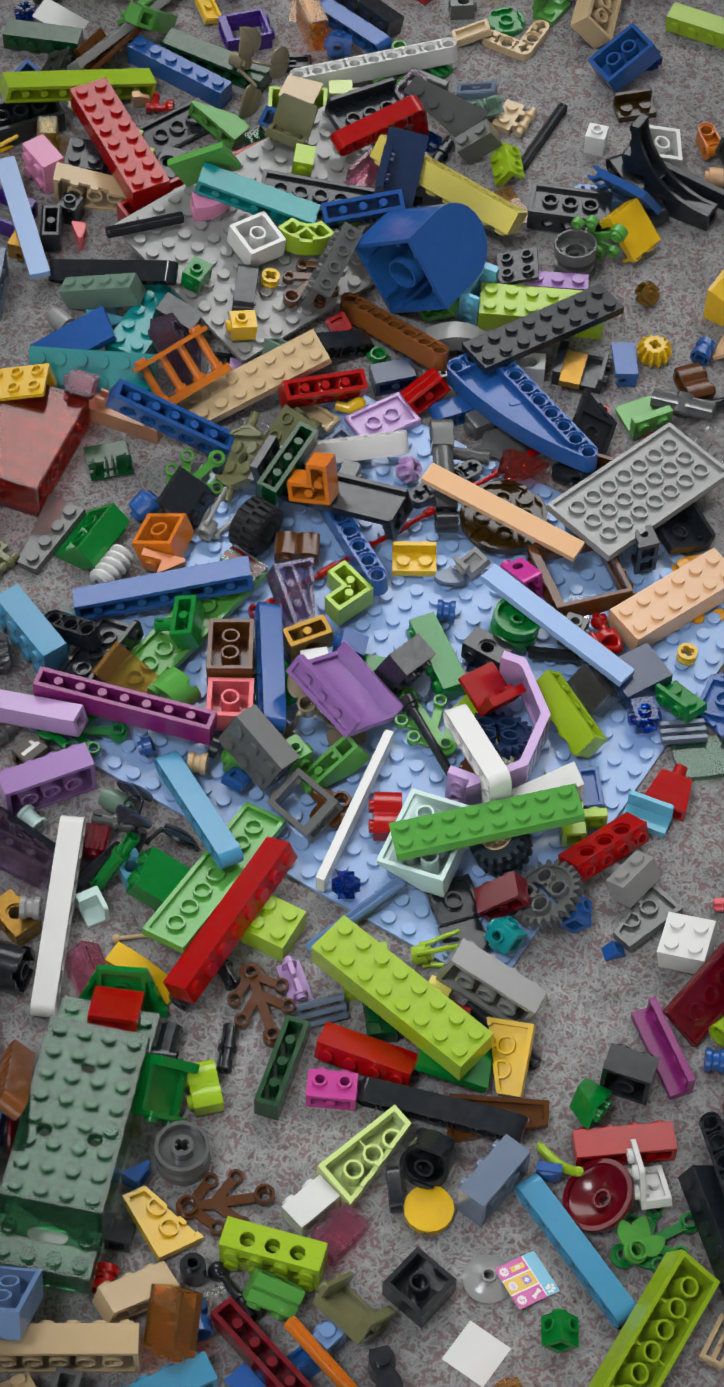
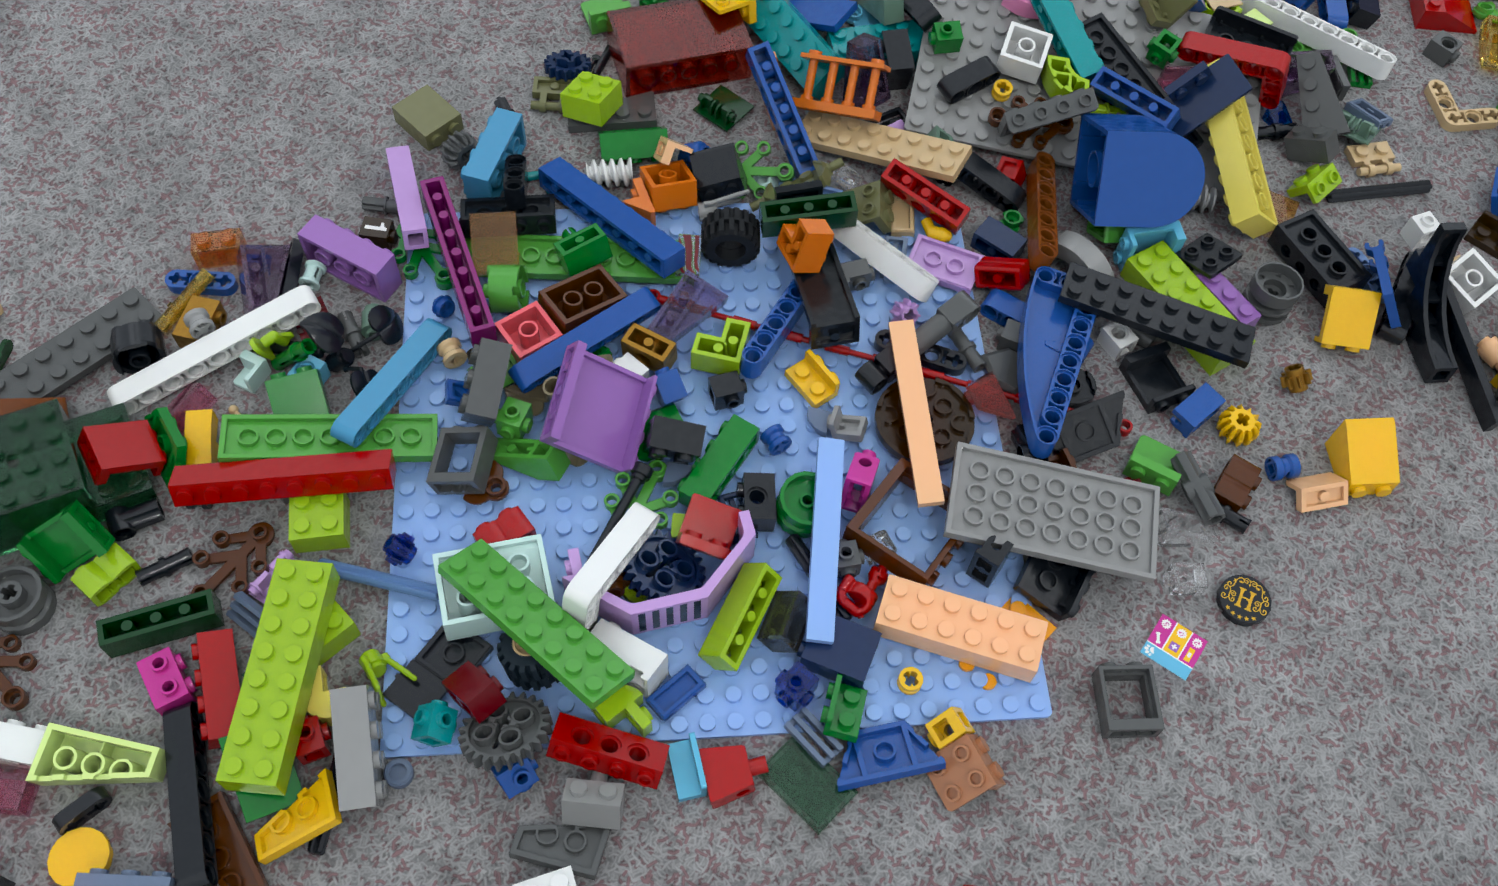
camera: 50 degrees right, 5 degrees up
clear pink brick [63,369,100,398] -> none
black axle [217,959,240,991] -> none
yellow brick [225,310,258,341] -> none
reddish brown brick [274,531,321,567] -> none
lime brick [291,143,316,177] -> none
white tile [316,729,394,892] -> none
black brick [399,1127,456,1189] -> none
tan tile [451,18,493,48] -> none
green tile [488,7,525,37] -> none
pearl gold tile [558,350,588,390] -> none
bright green plant [571,215,628,260] -> none
blue piece [601,941,626,961] -> none
none -> lime piece [249,330,295,360]
none -> lime brick [560,71,623,127]
none -> light nougat panel [653,136,693,165]
none -> black brick [708,370,747,411]
none -> green brick [1145,28,1182,69]

